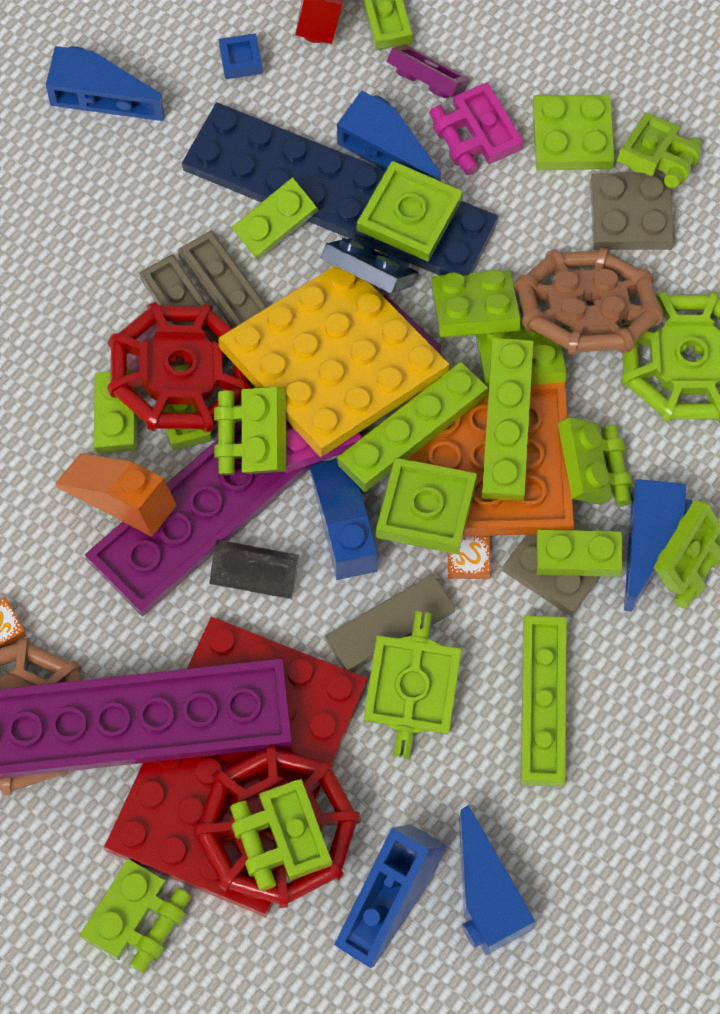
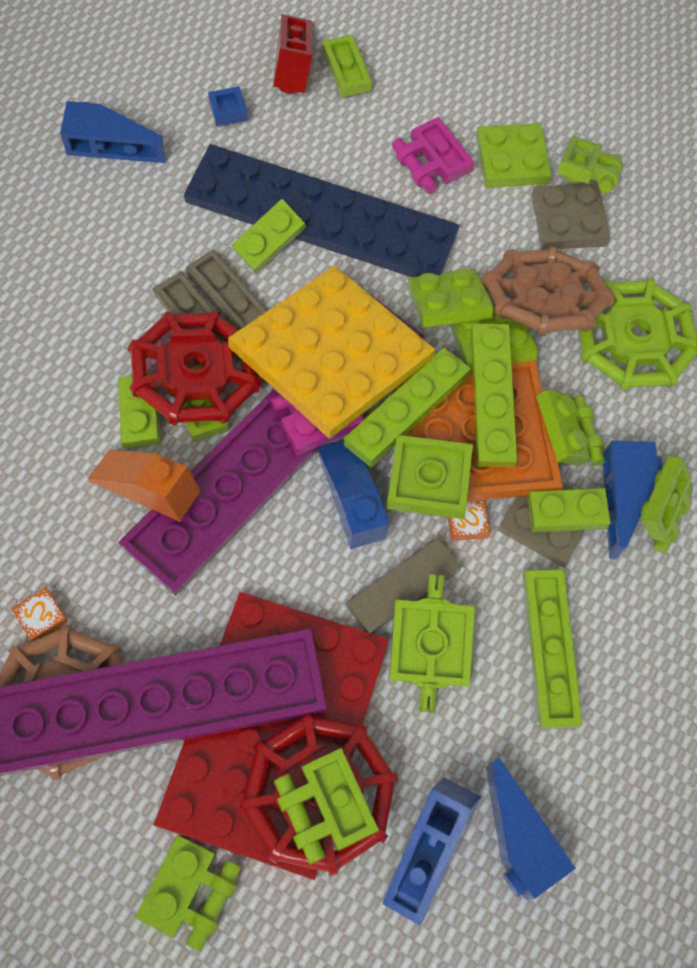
camera: 10 degrees left, 0 degrees up
clear smoke plate [209,539,299,599] -> none
lime plate [214,386,286,475] -> none
dark blue plate [320,235,419,293] -> none
blue slope [337,90,441,181] -> none
lime plate [357,161,463,262] -> none
magenta plate [386,44,470,98] -> none

